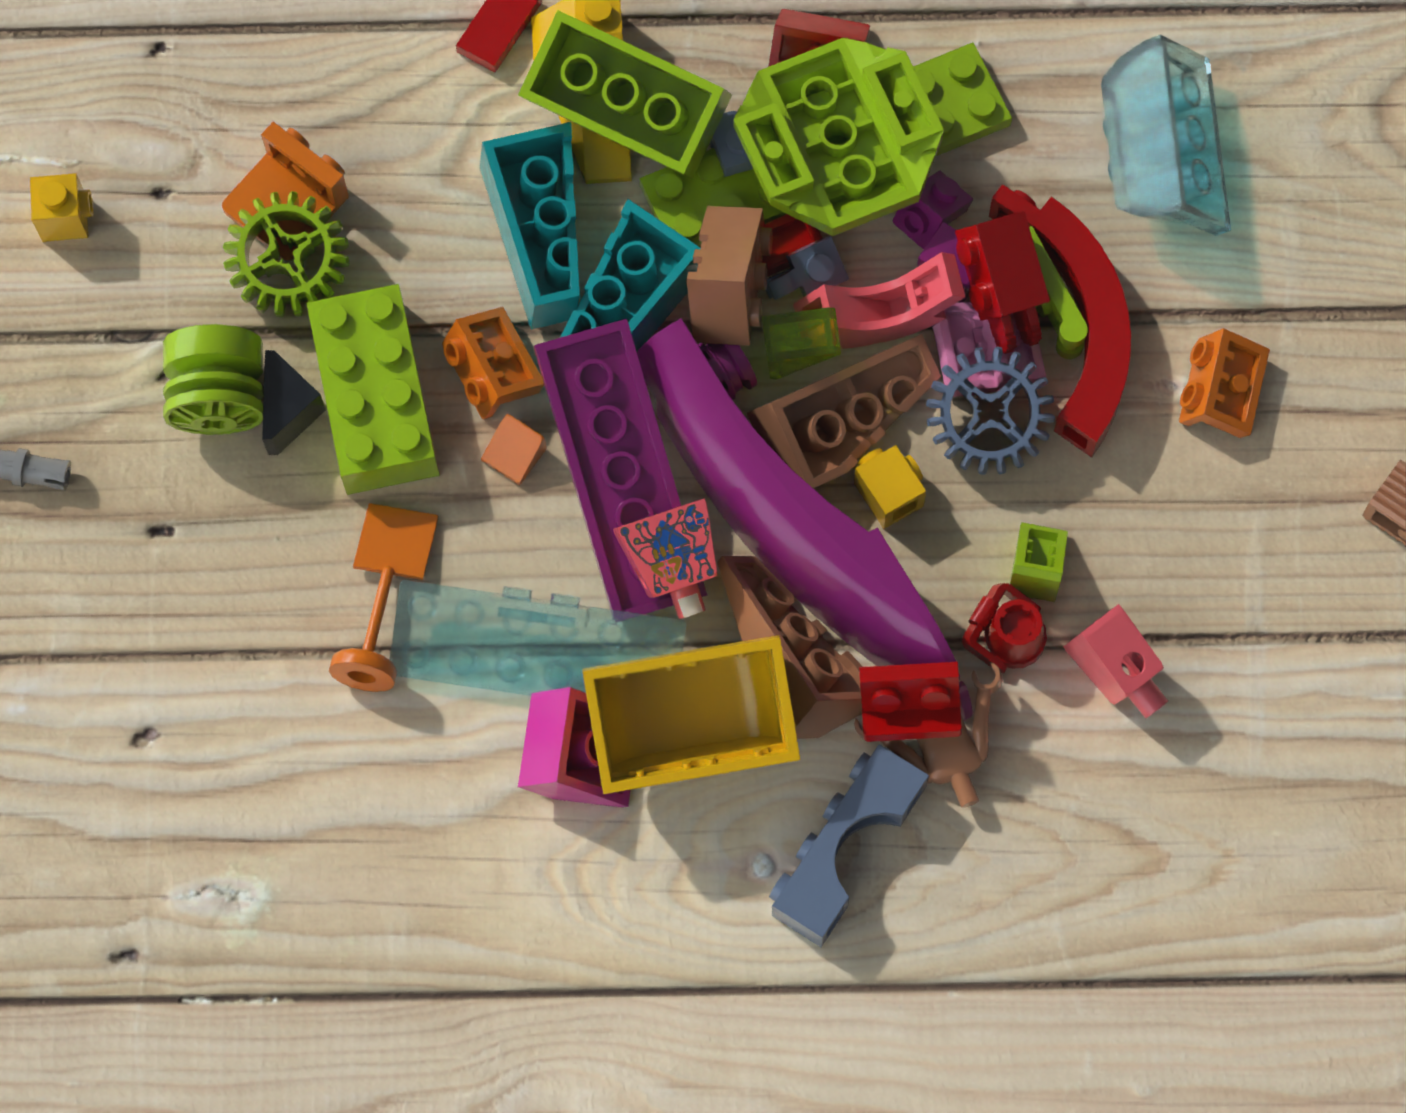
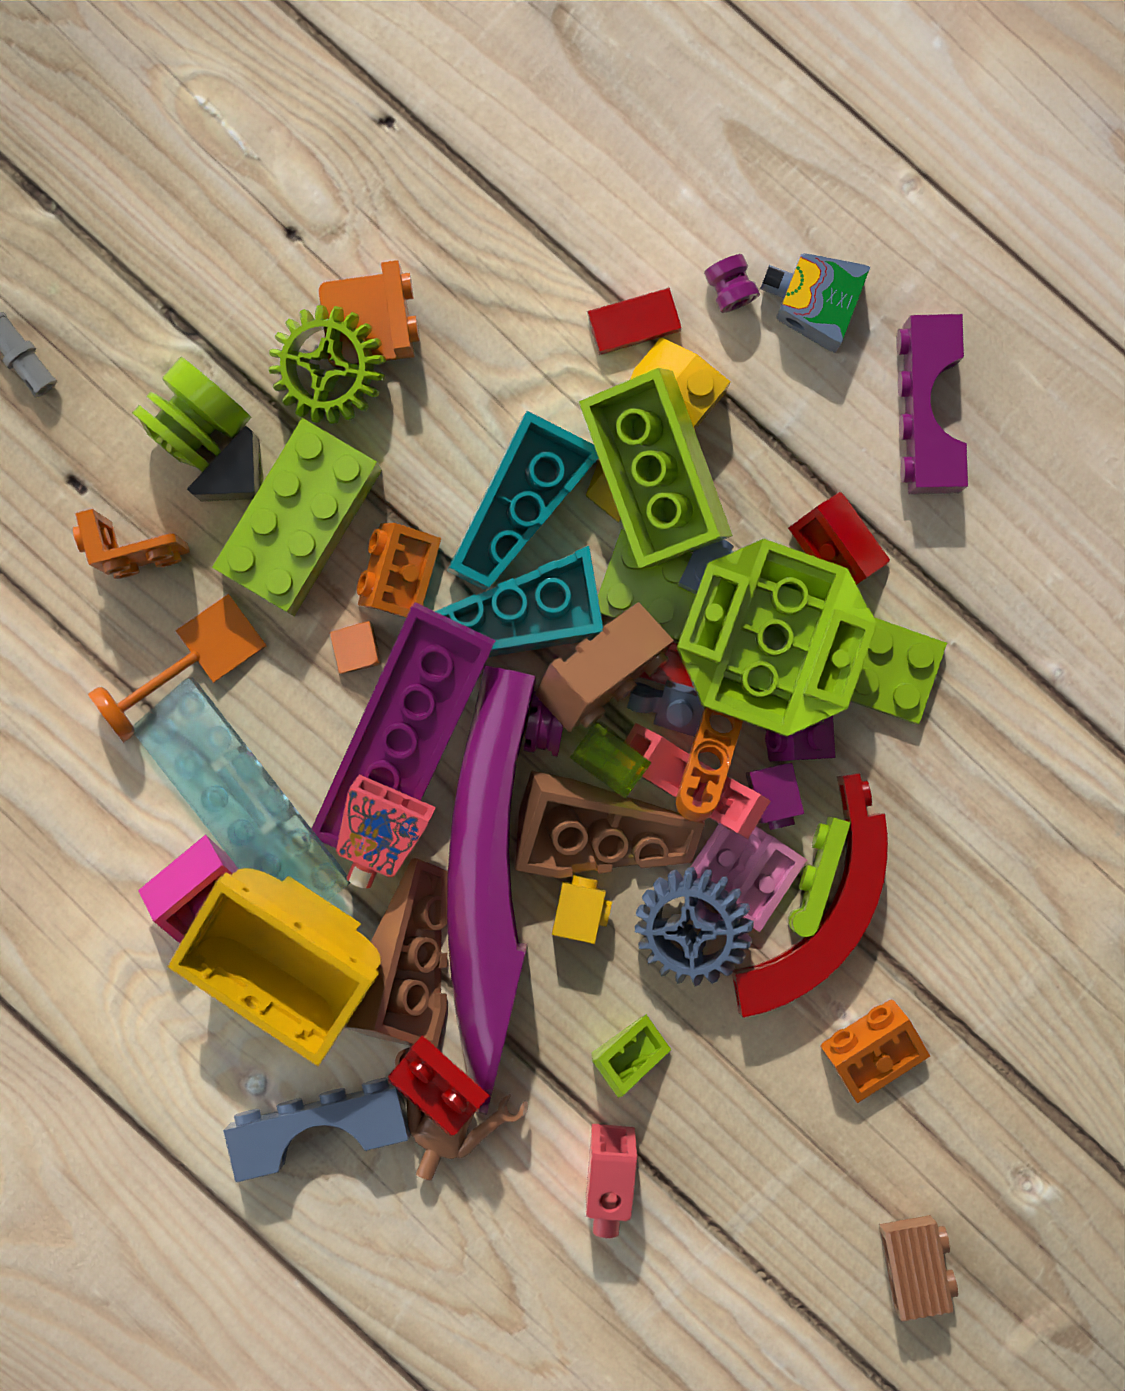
camera: 40 degrees right, 15 degrees up
yellow brick [30,173,93,242] -> none
red hinge [955,211,1050,354] -> none
red piece [962,583,1047,674] -> none
clear light blue windscreen [1101,34,1231,236] -> none
none -> orange bracket [73,509,190,579]
none -> orange beam [676,707,743,822]

